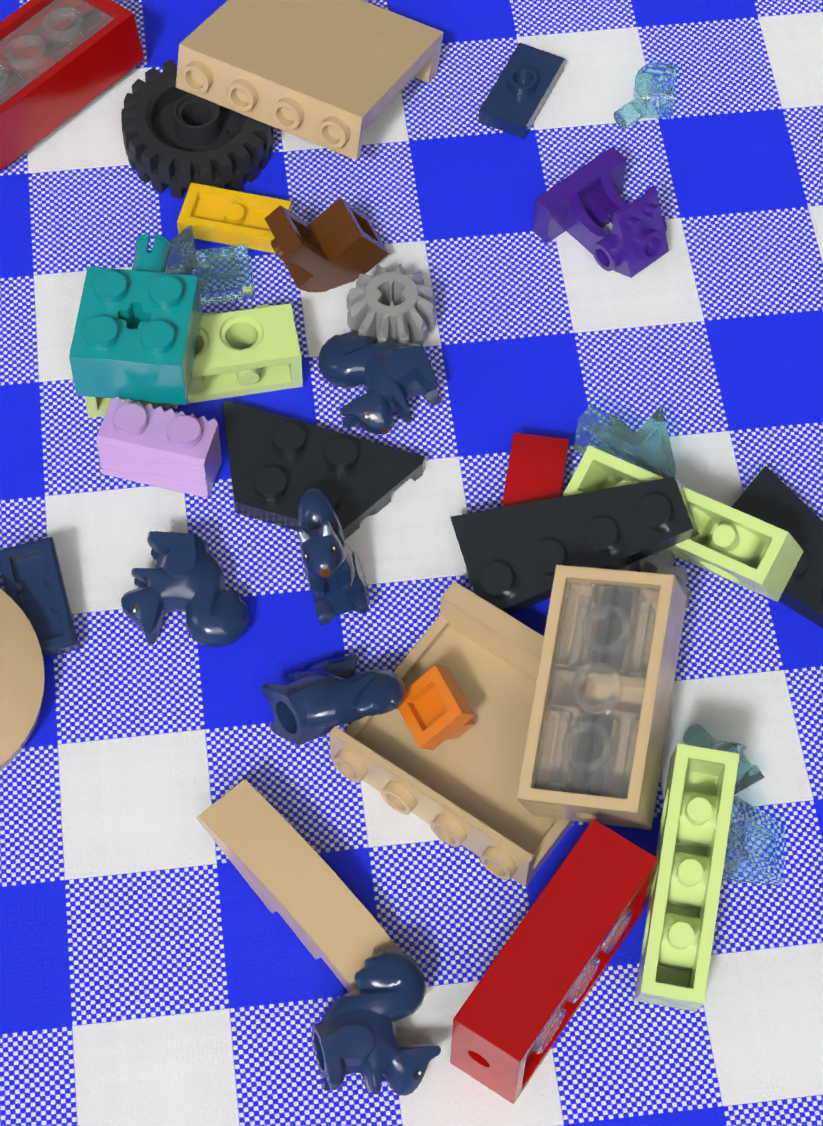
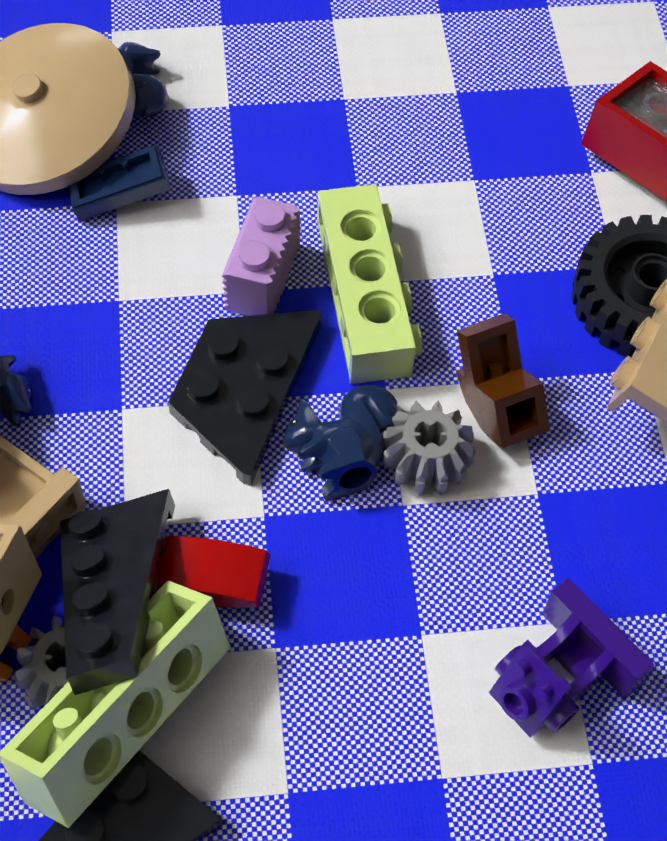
camera: 90 degrees right, 0 degrees up
teal brick [69,234,202,405] -> none
dark blue animal [121,531,250,648] -> none
clear light blue slope [165,226,254,305] -> none
yellow plate [177,183,292,254] -> none
dark blue animal [297,487,369,625] -> none
clear light blue slope [574,405,676,478] -> none

